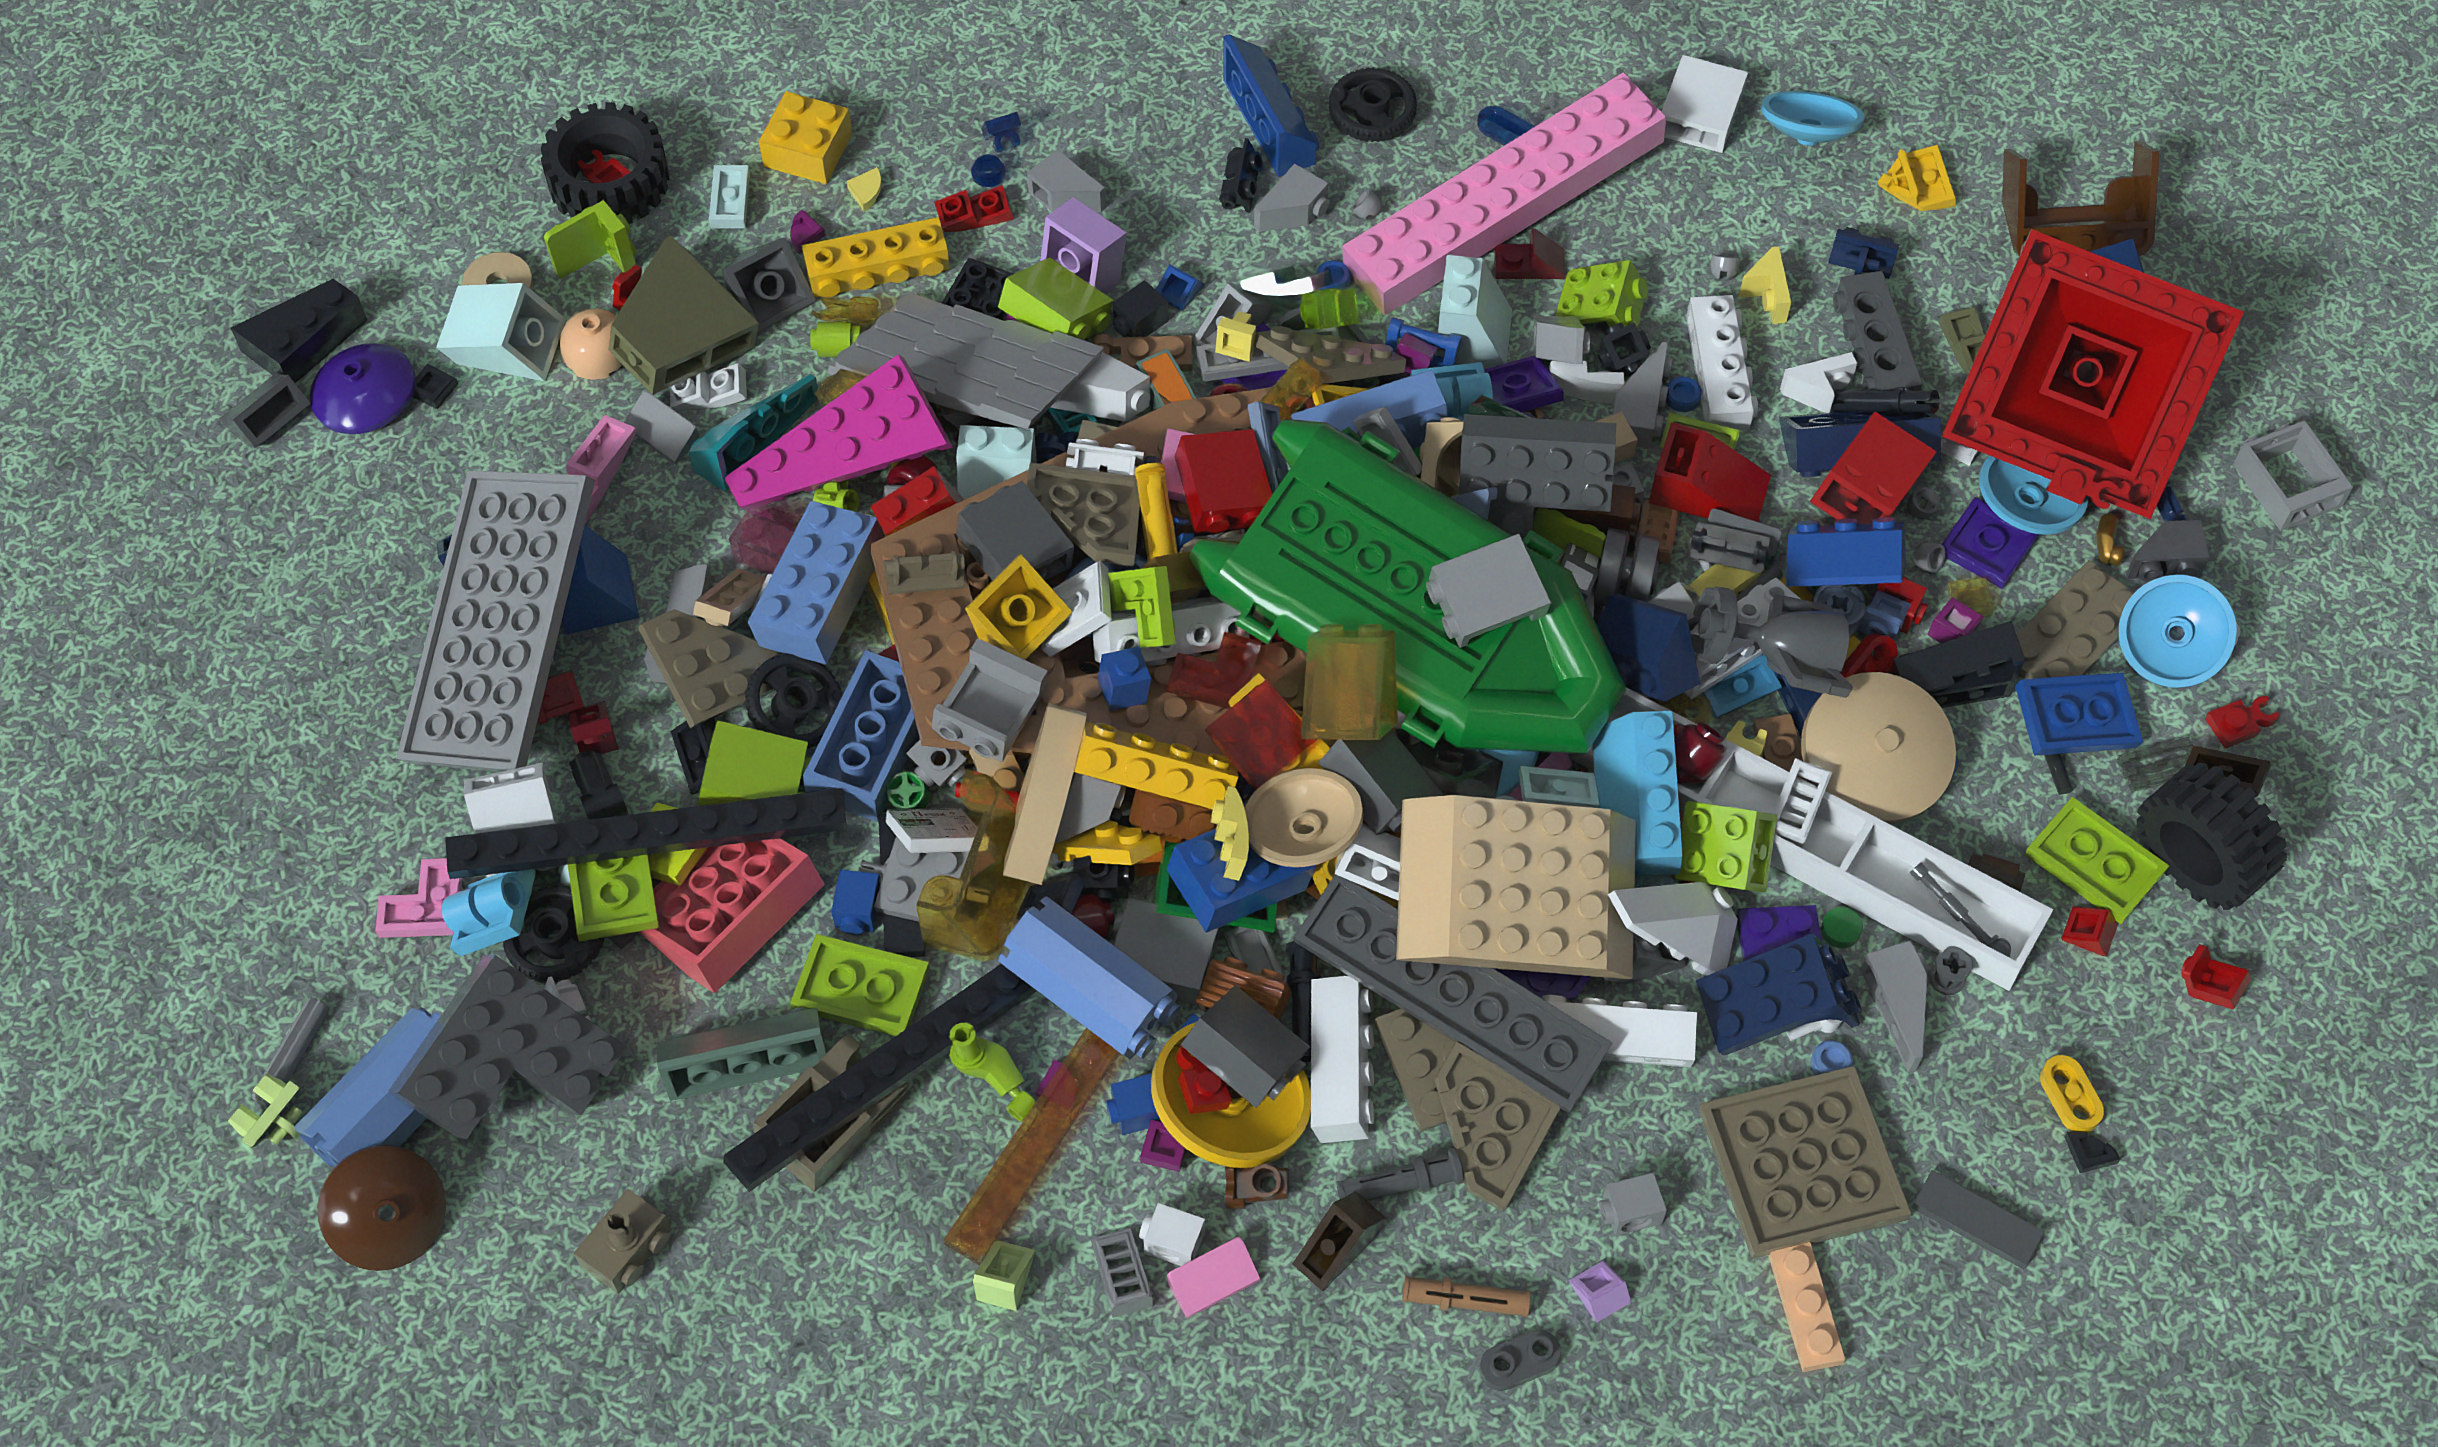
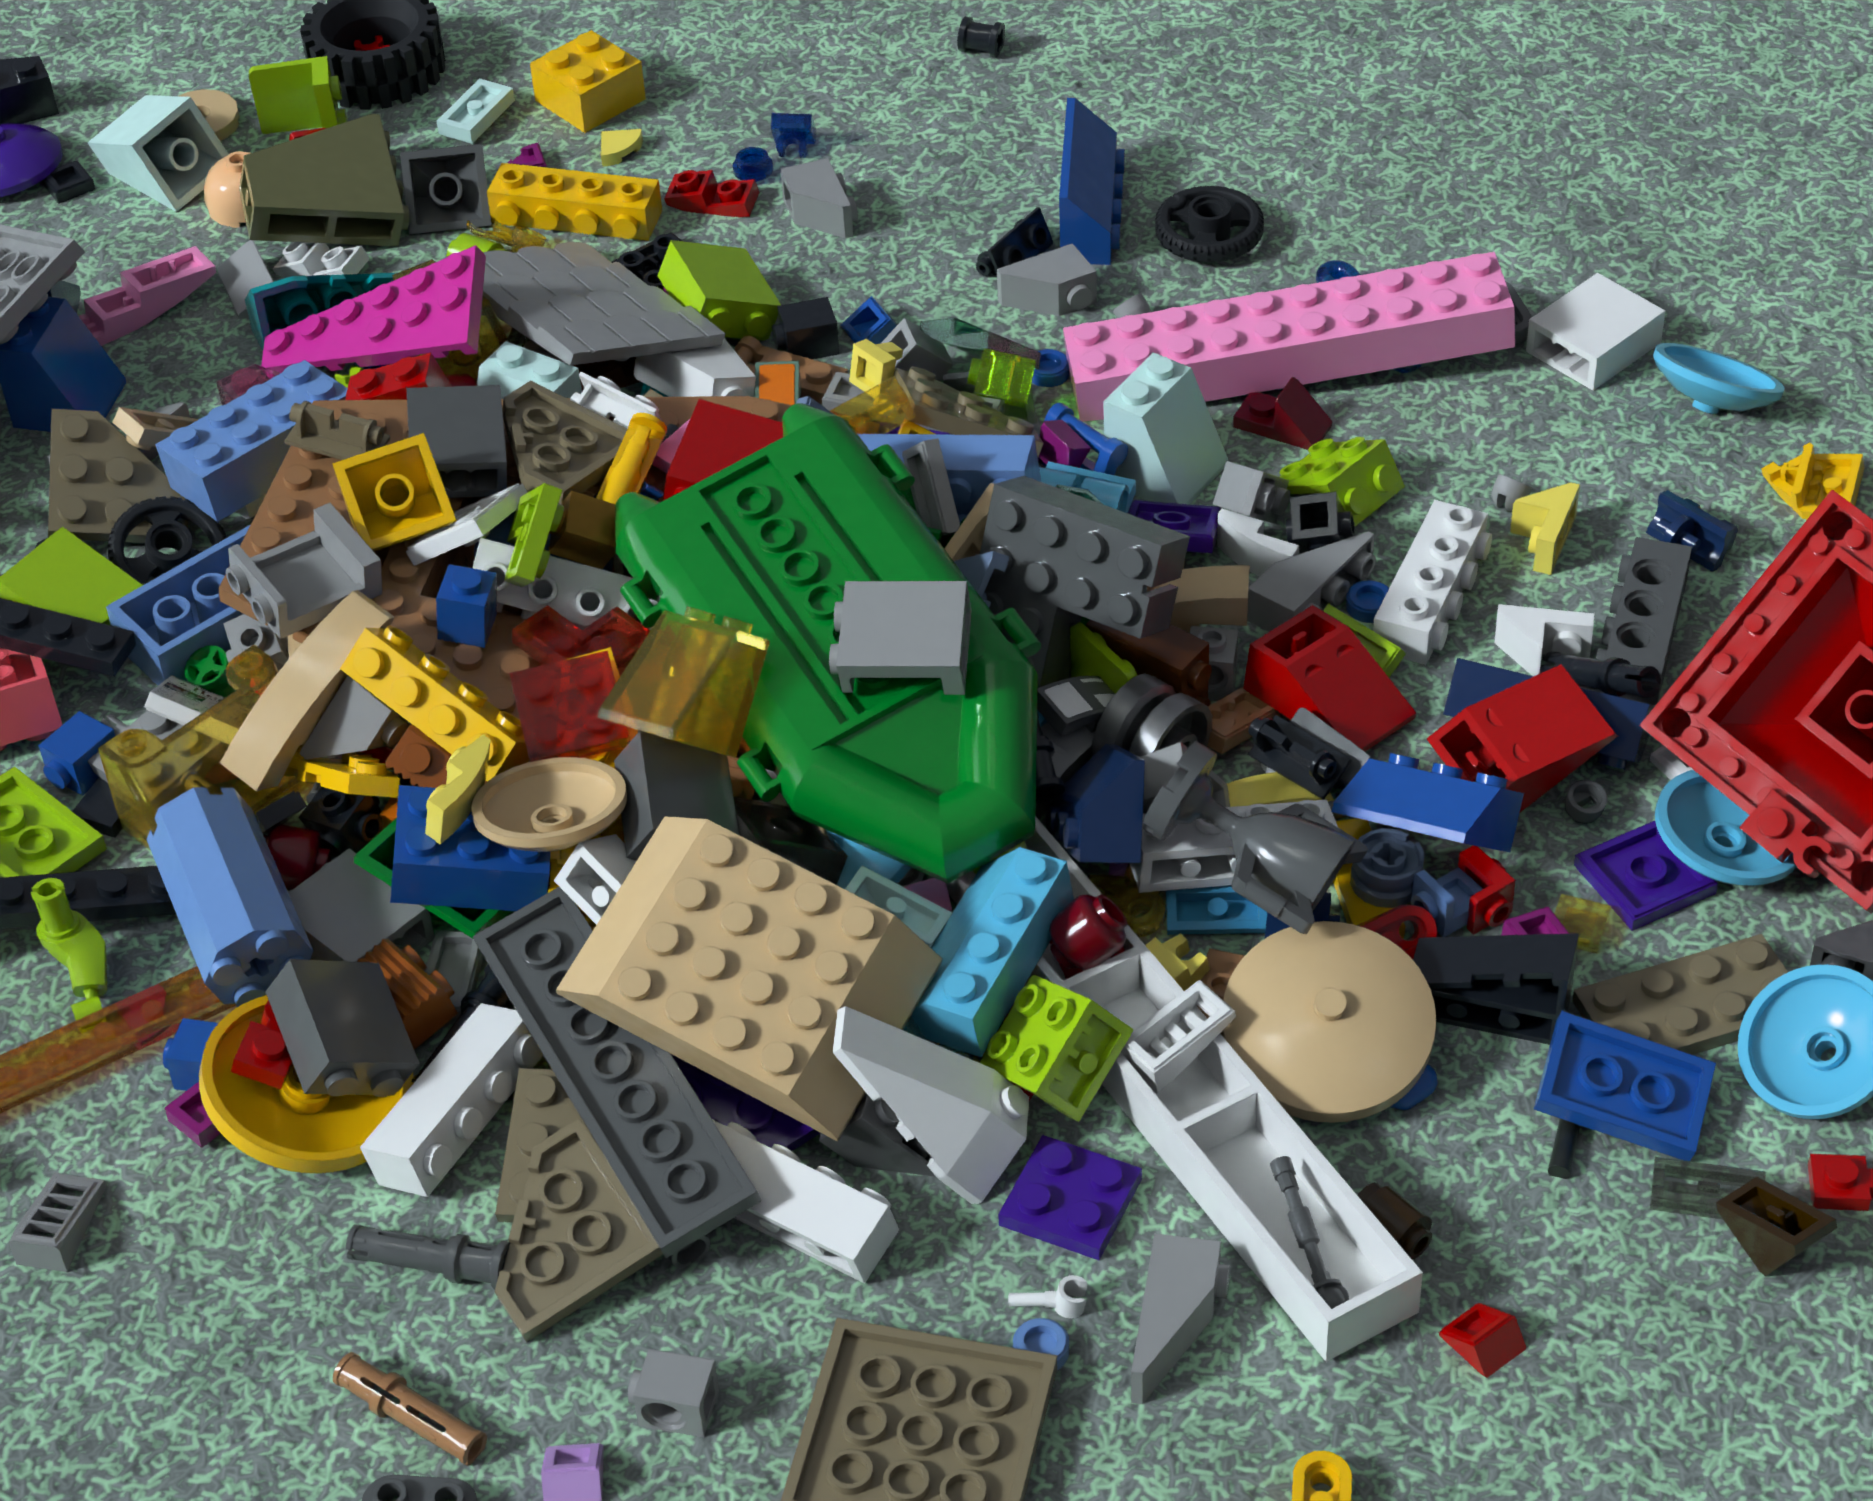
camera: 30 degrees right, 15 degrees down
lavender brick [1040,197,1127,294] -> none
white brick [1139,1203,1205,1266] -> none
bright pink slope [1167,1236,1260,1319] -> none
reddish brown plate [1225,1164,1289,1209] -> none
dark brown slope [1292,1191,1386,1291] -> none
dark blue bracket [1696,933,1862,1055] -> none
green tile [1821,907,1863,948] -> none
light grey hinge [1912,542,1945,573] -> none
dark grey bush [1929,947,1973,995] -> none
lime plate [2024,797,2169,925] -> none
pearl gold arm [2096,514,2125,566] -> none
black tyre [2136,763,2287,910] -> none
red bracket [2181,944,2251,1010] -> none

